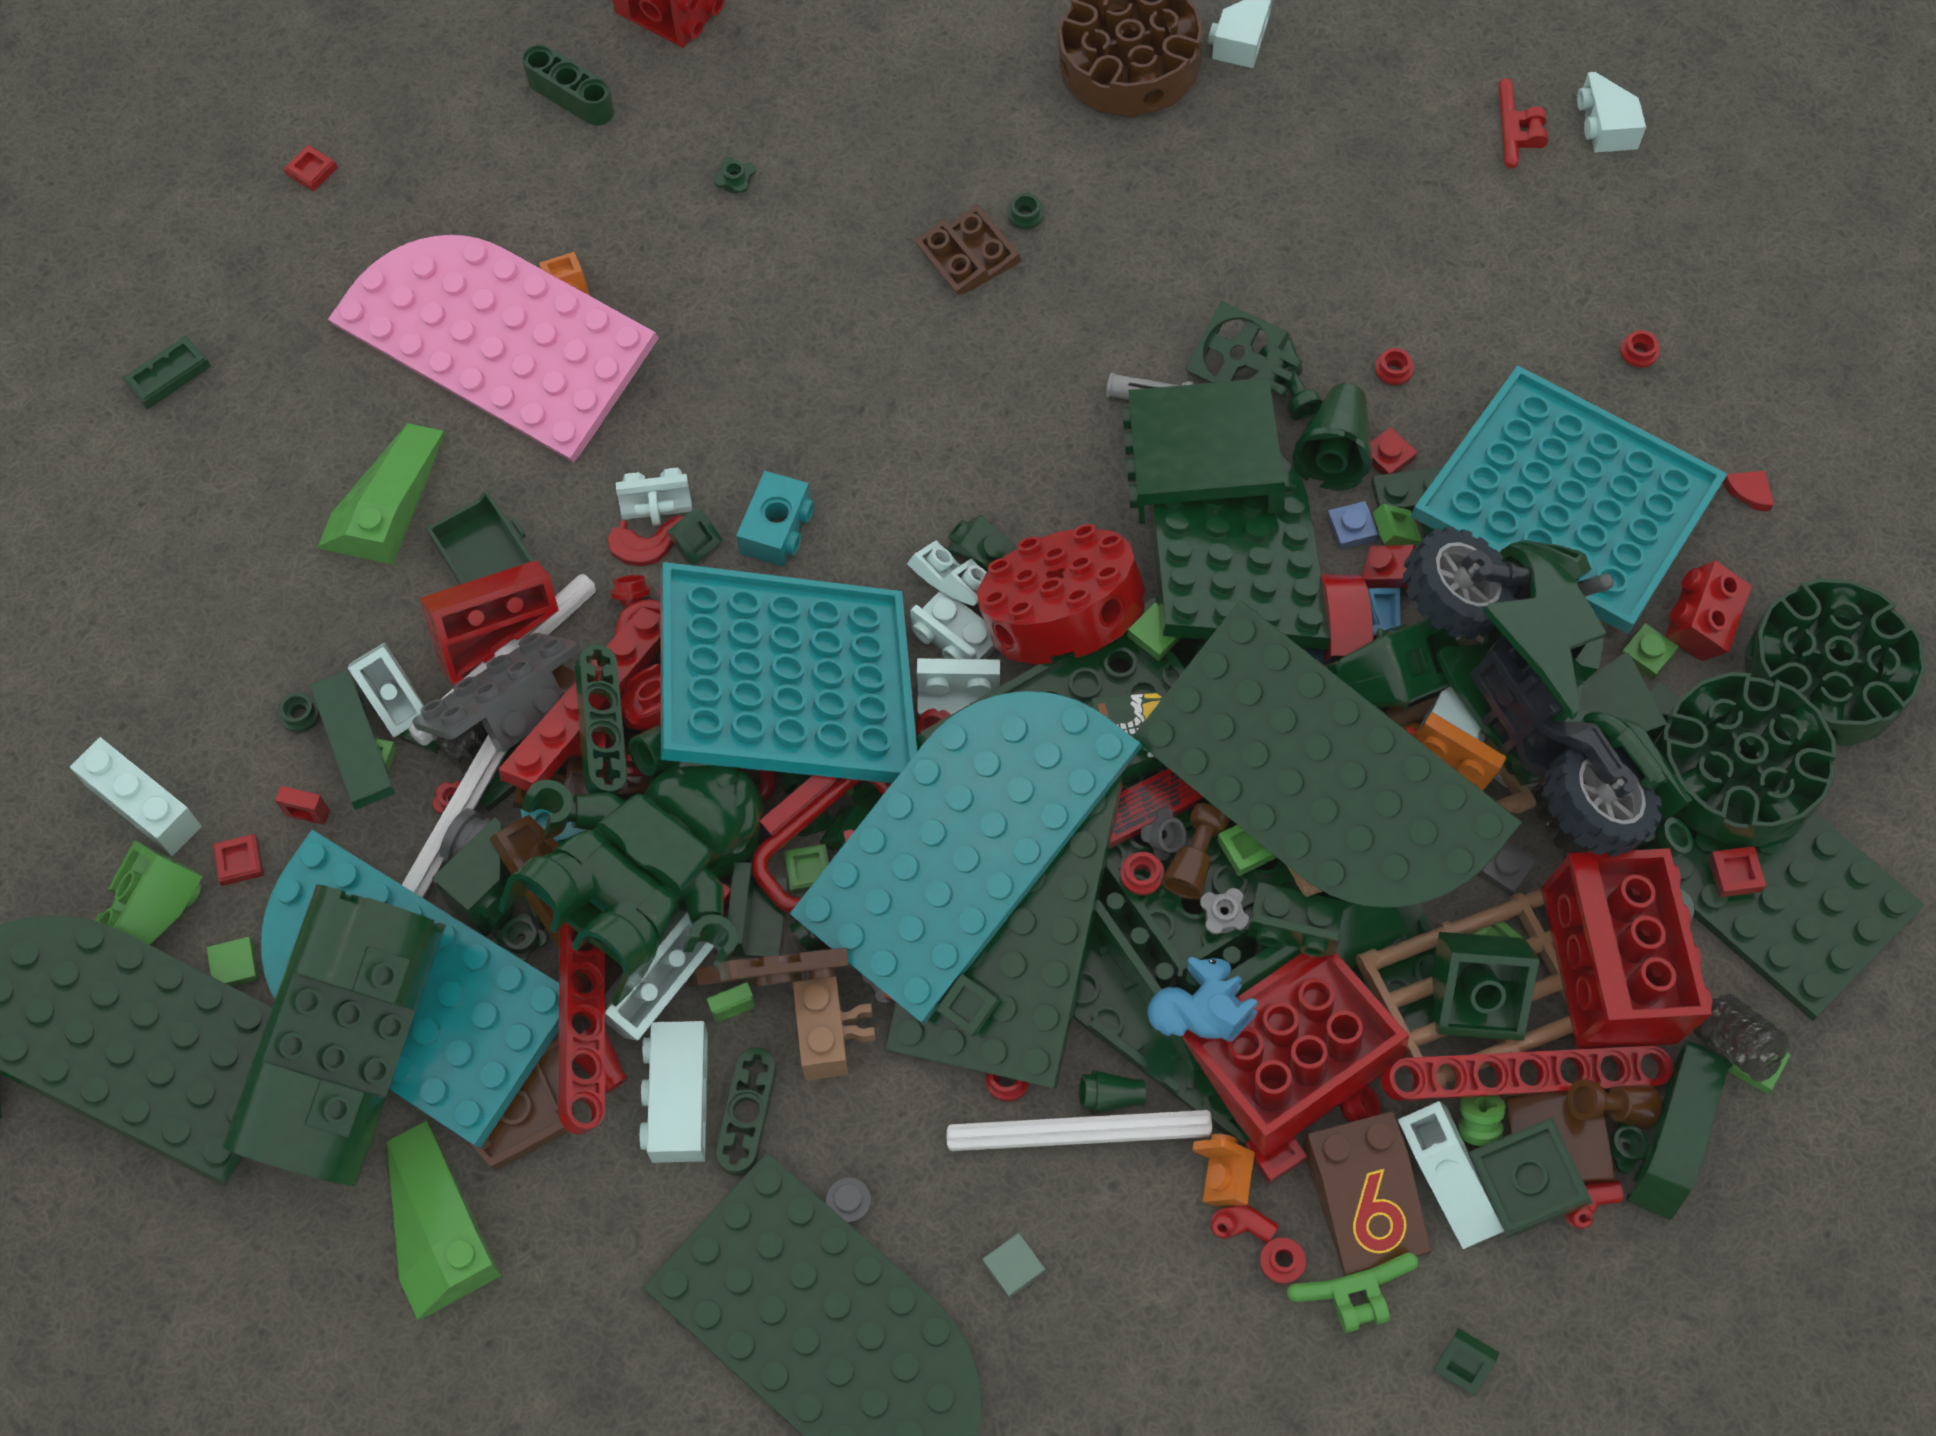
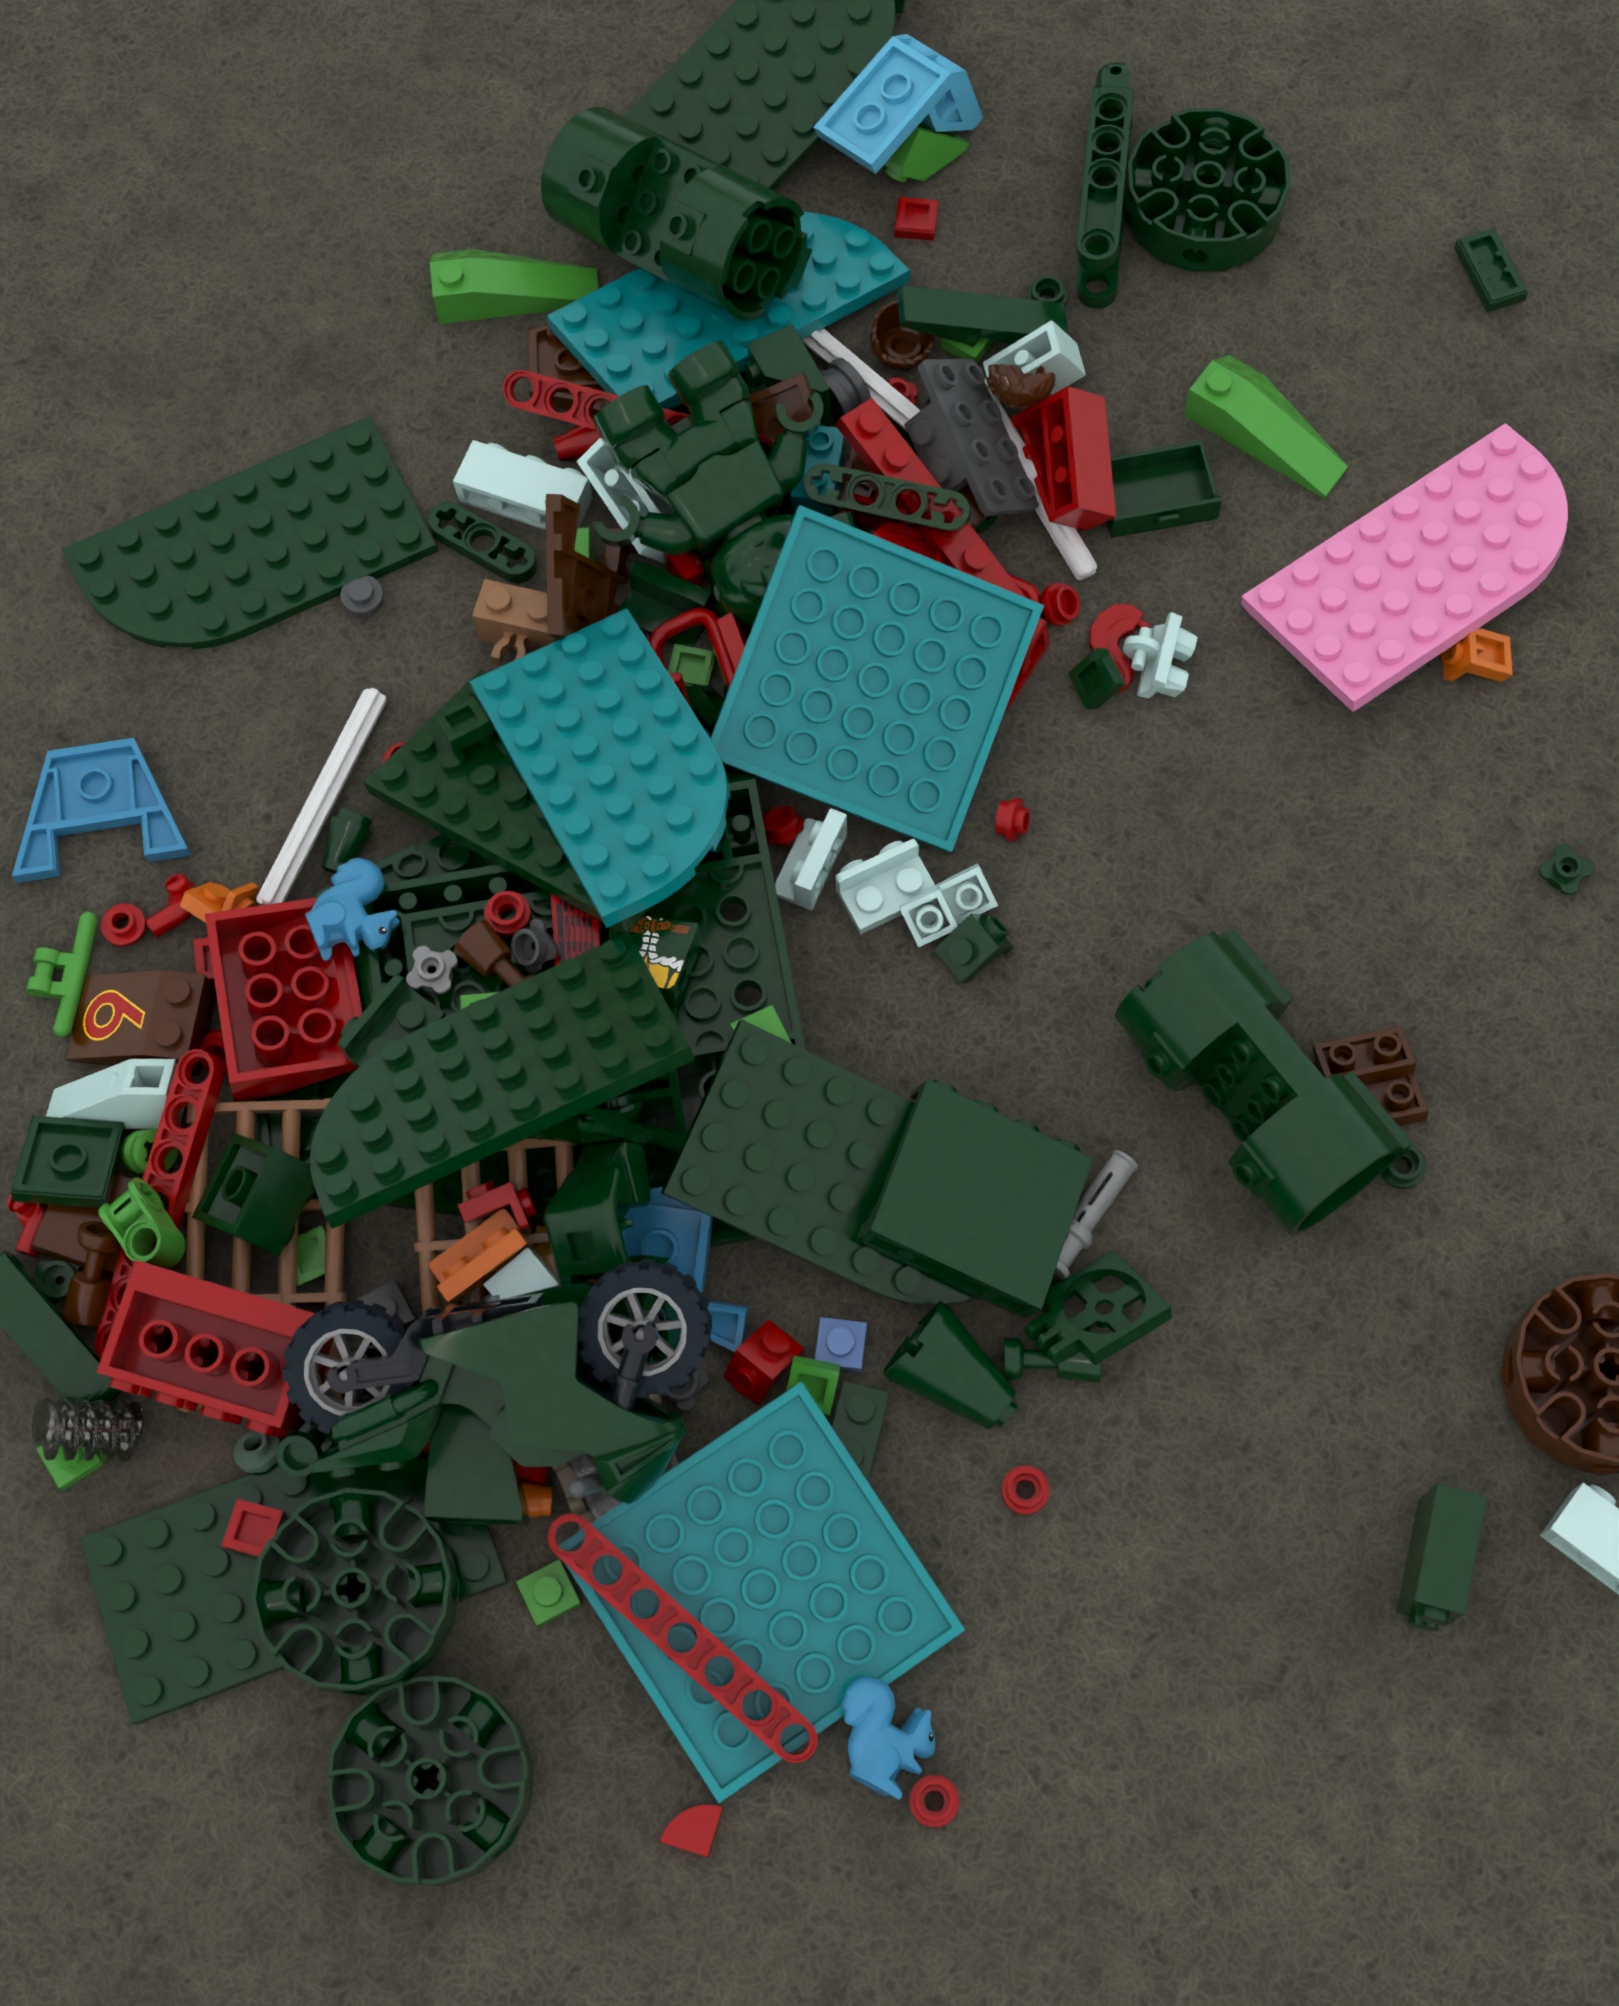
camera: 115 degrees right, 5 degrees up
light aqua brick [70,737,202,856] -> none
bright green tile [207,937,259,987] -> none
red tile [275,786,330,825] -> none
teal brick [736,470,815,567] -> none
red brick [977,524,1146,665] -> none
sand green tile [982,1232,1046,1299] -> none
red arch [1320,574,1373,664] -> none
red plate [1371,427,1418,475] -> none
red piece [1498,78,1548,169] -> none
light aqua slope [1577,72,1646,152] -> none
red brick [1665,560,1752,661] -> none
none -> dark azure wing [12,738,191,883]
none -> bright green piece [98,1177,185,1268]
none -> red beam [548,1514,818,1763]
none -> medium azure bracket [814,34,983,174]
none -> dark azure animal [842,1676,936,1801]
none -> reddish brown hair [870,301,935,370]
none -> reddish brown hair [987,364,1056,408]
none -> red plate [995,797,1030,842]
none -> dark green piece [1076,62,1134,309]
none -> dark green cylinder [1115,930,1413,1236]
none -> dark green brick [1125,108,1290,272]
none -> dark green brick [1396,1483,1487,1631]

